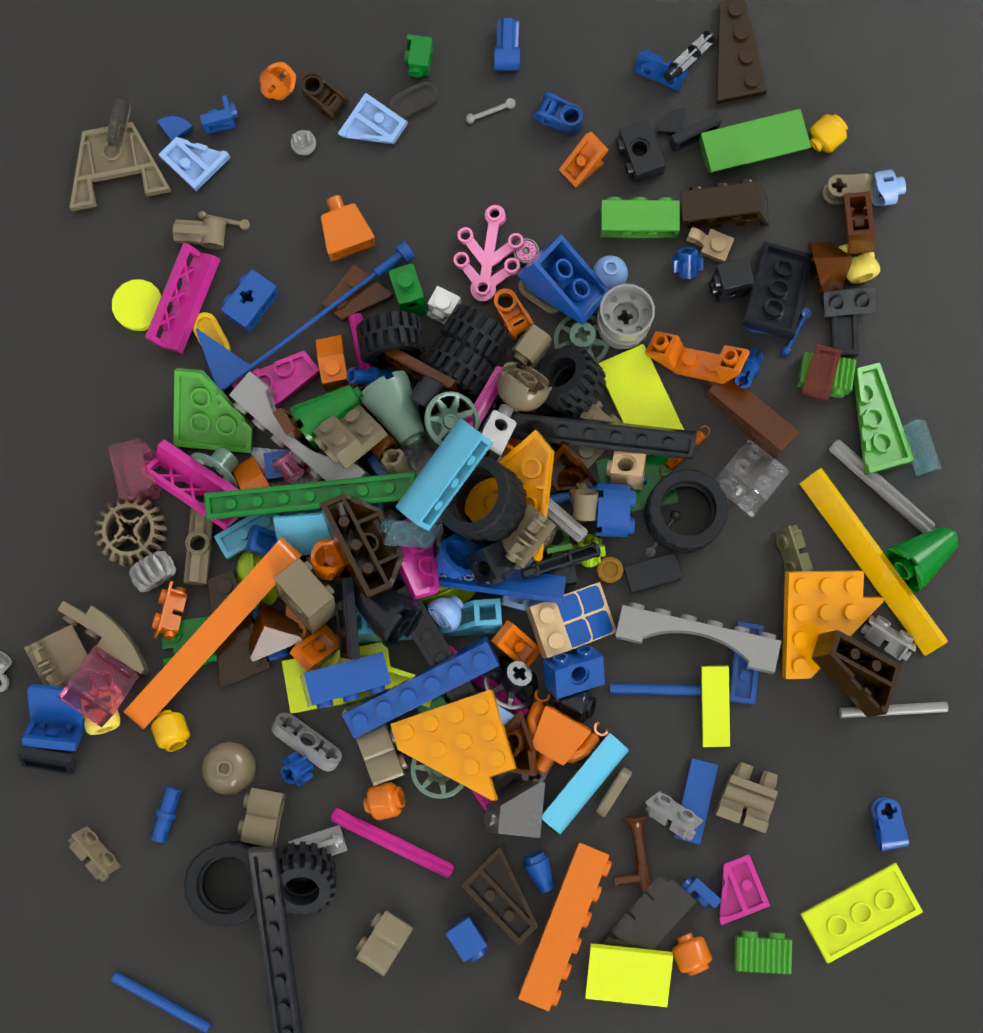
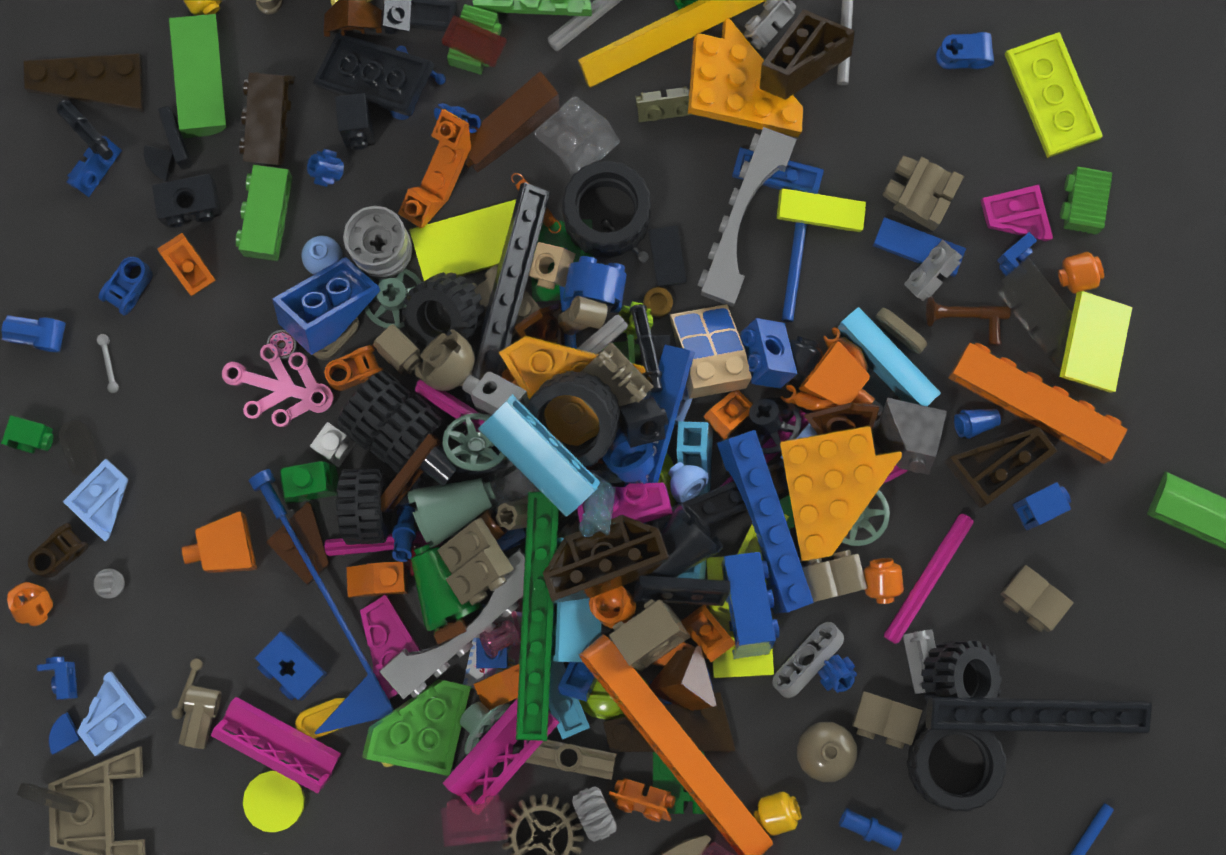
camera: 90 degrees left, 0 degrees up
tan plate [686,227,734,264] -> none

